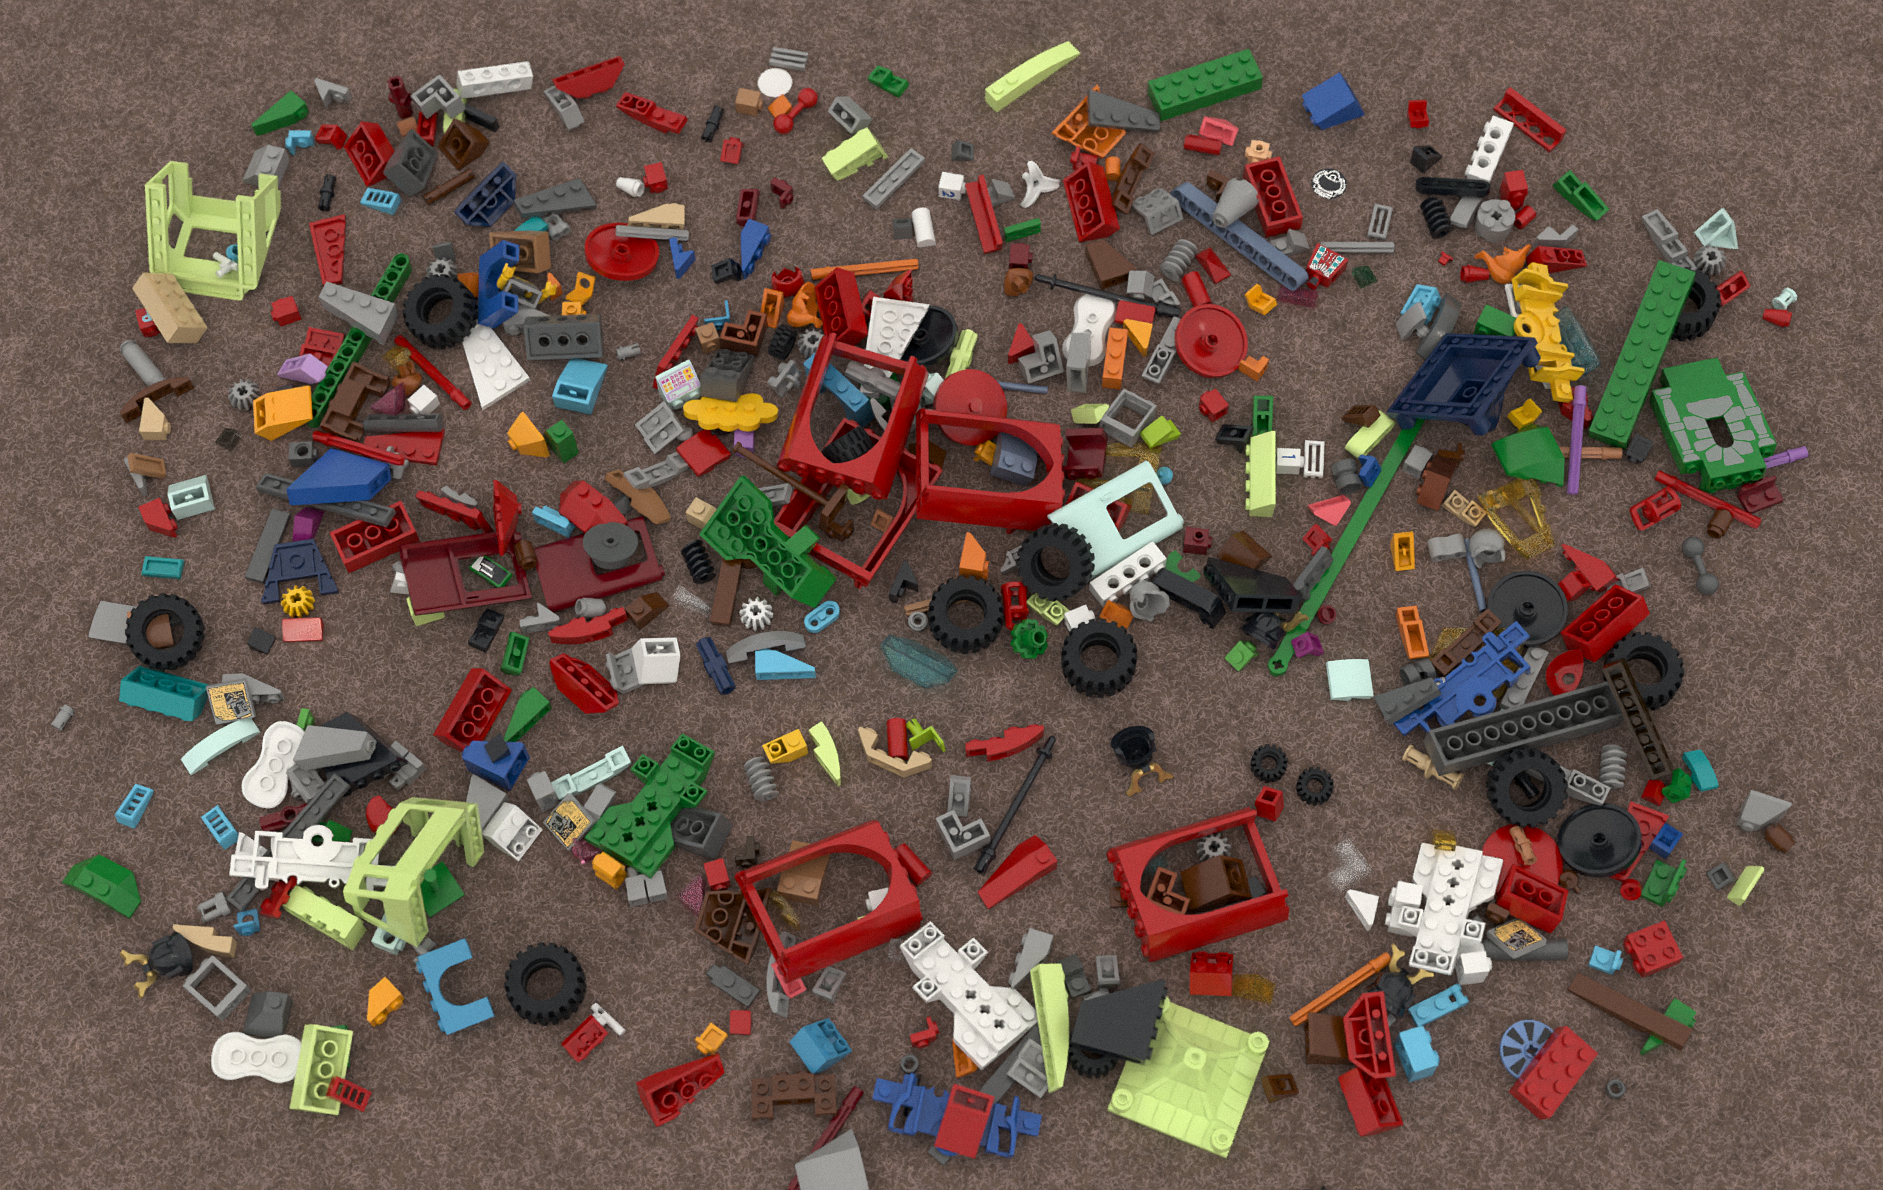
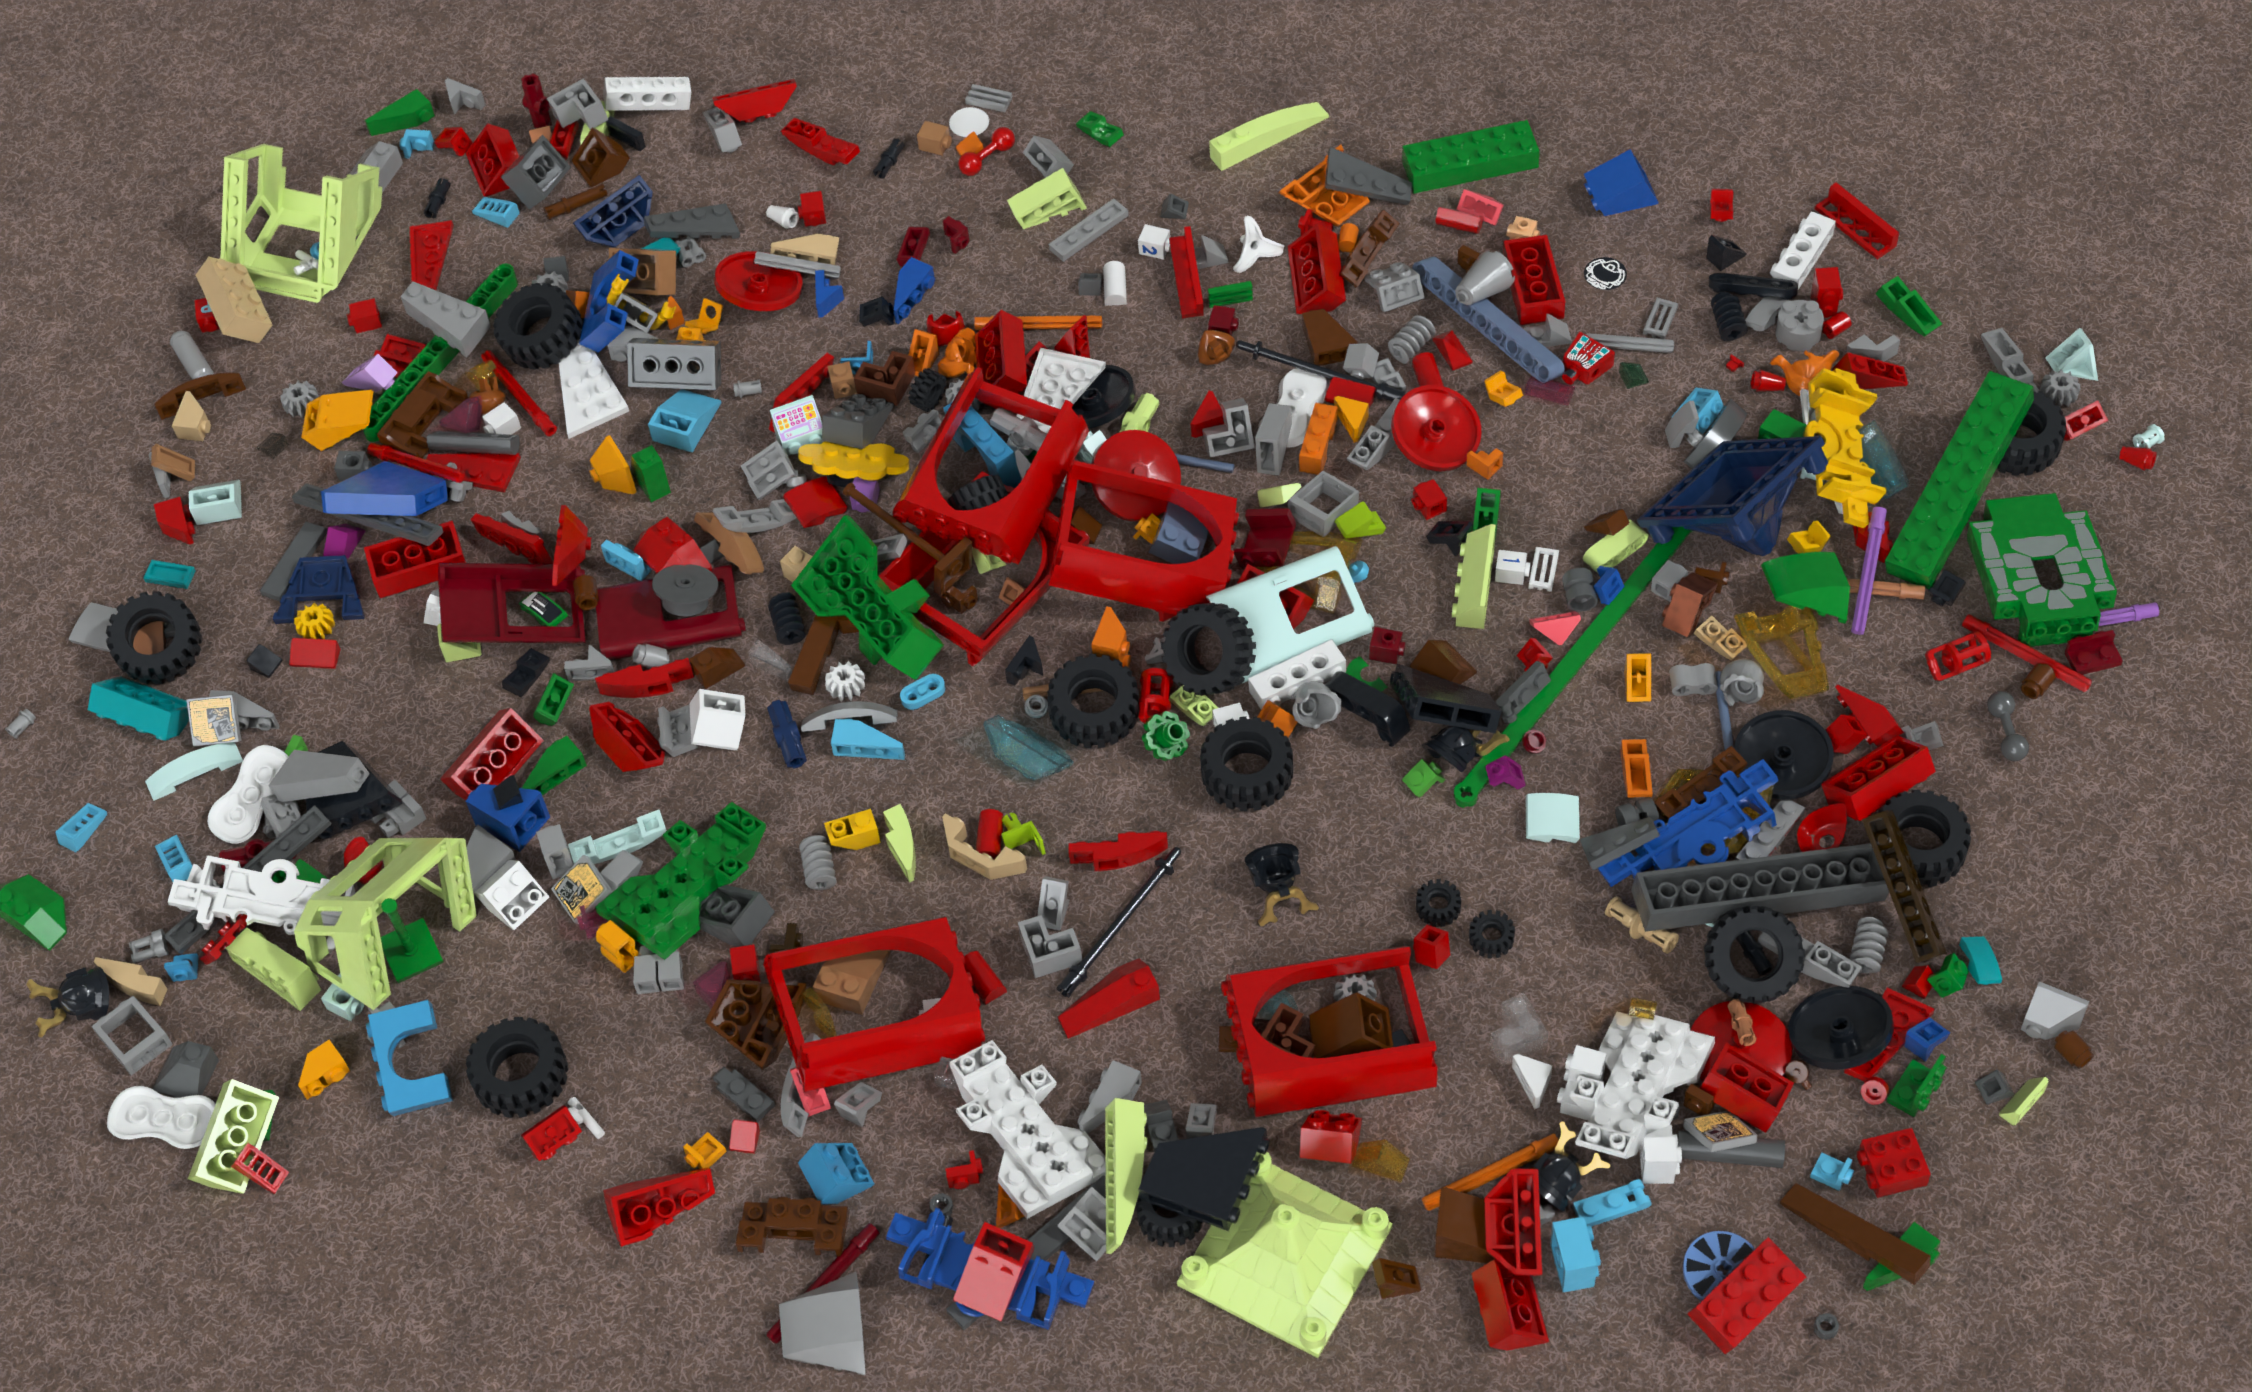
camera: 10 degrees right, 10 degrees down
red bracket [720,137,744,165] -> none

